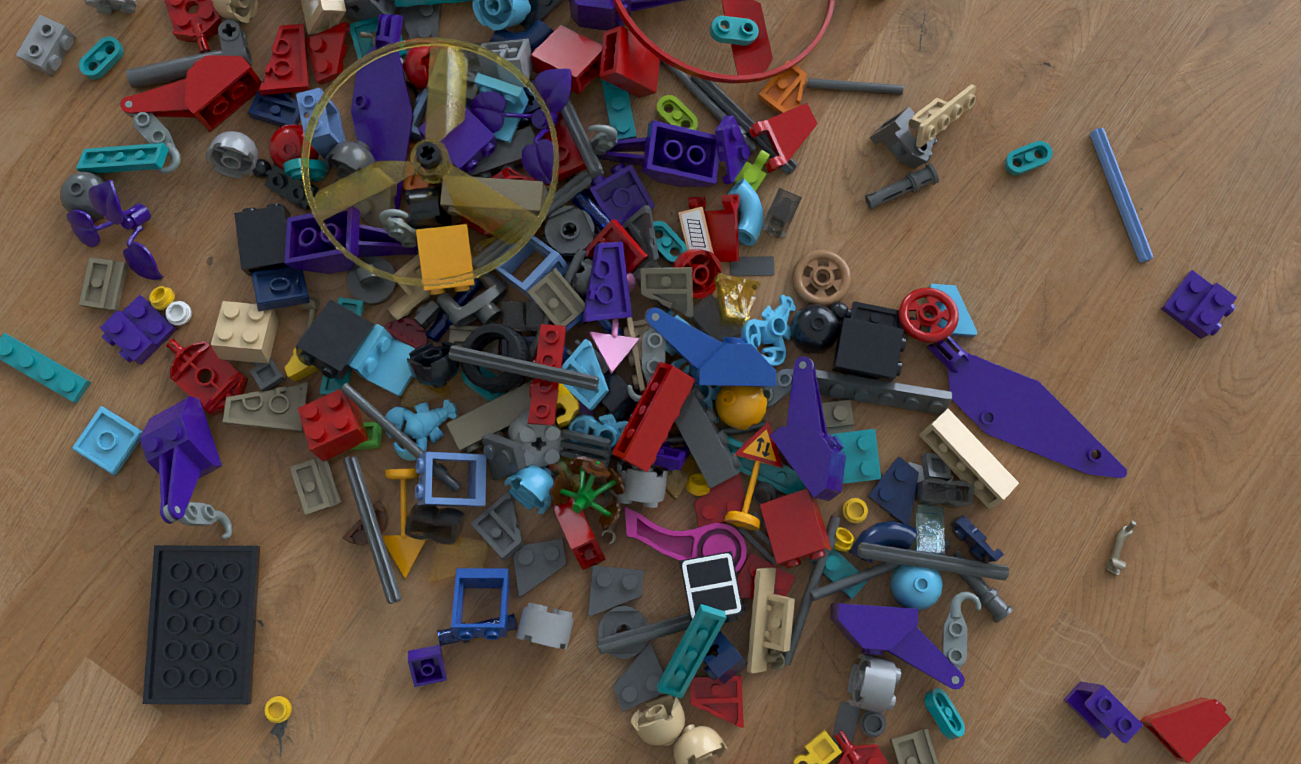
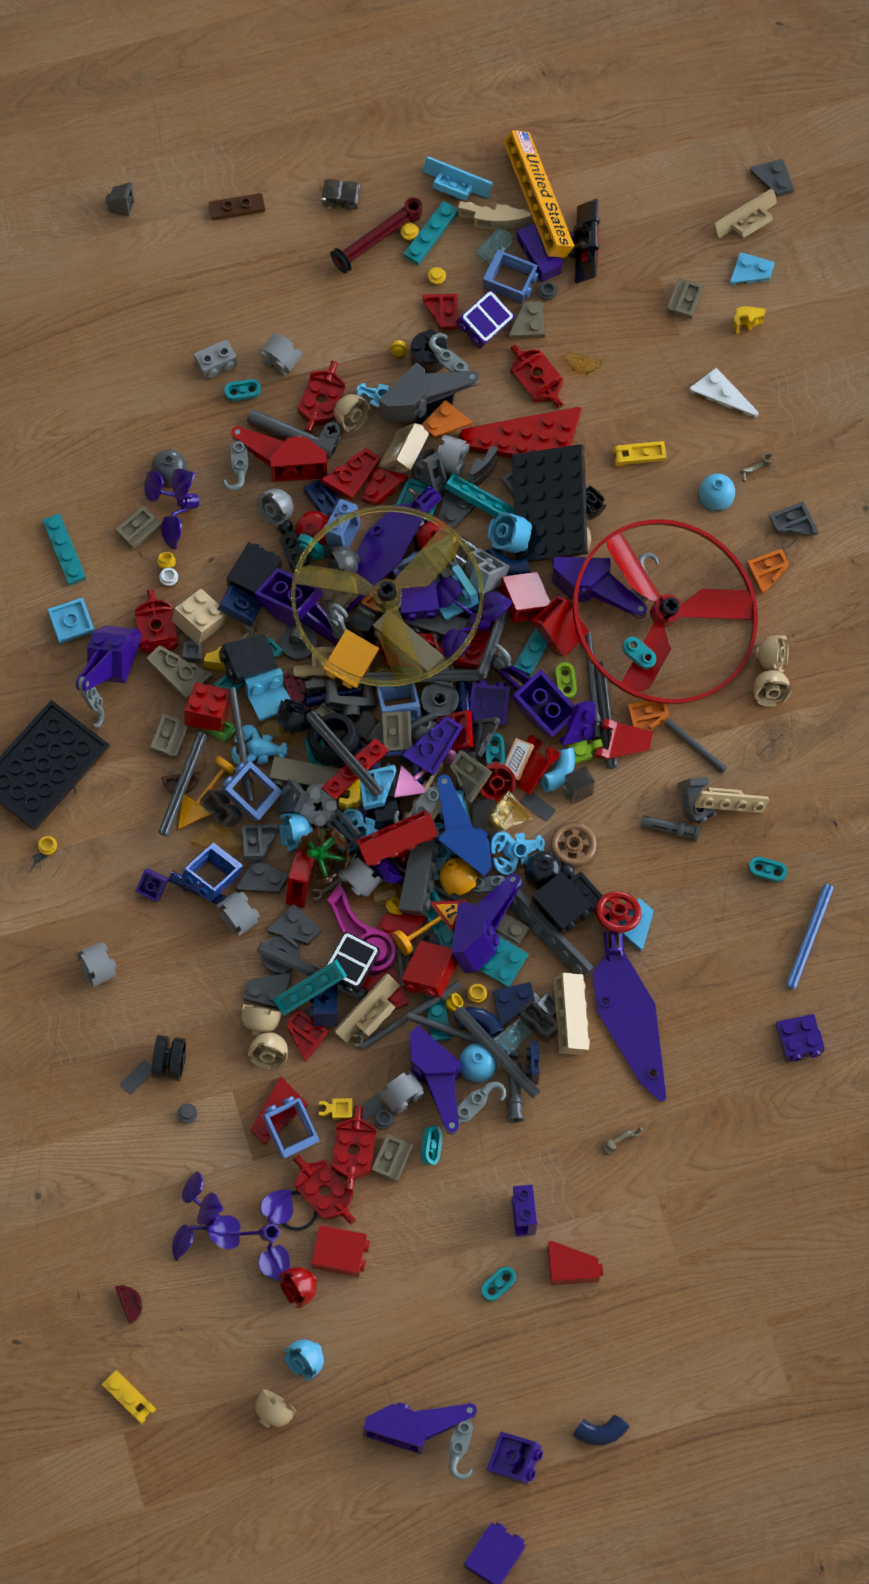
camera: 40 degrees right, 10 degrees down
teal plate [76,143,169,174] -> none
dark purple plate [99,295,177,365] -> none

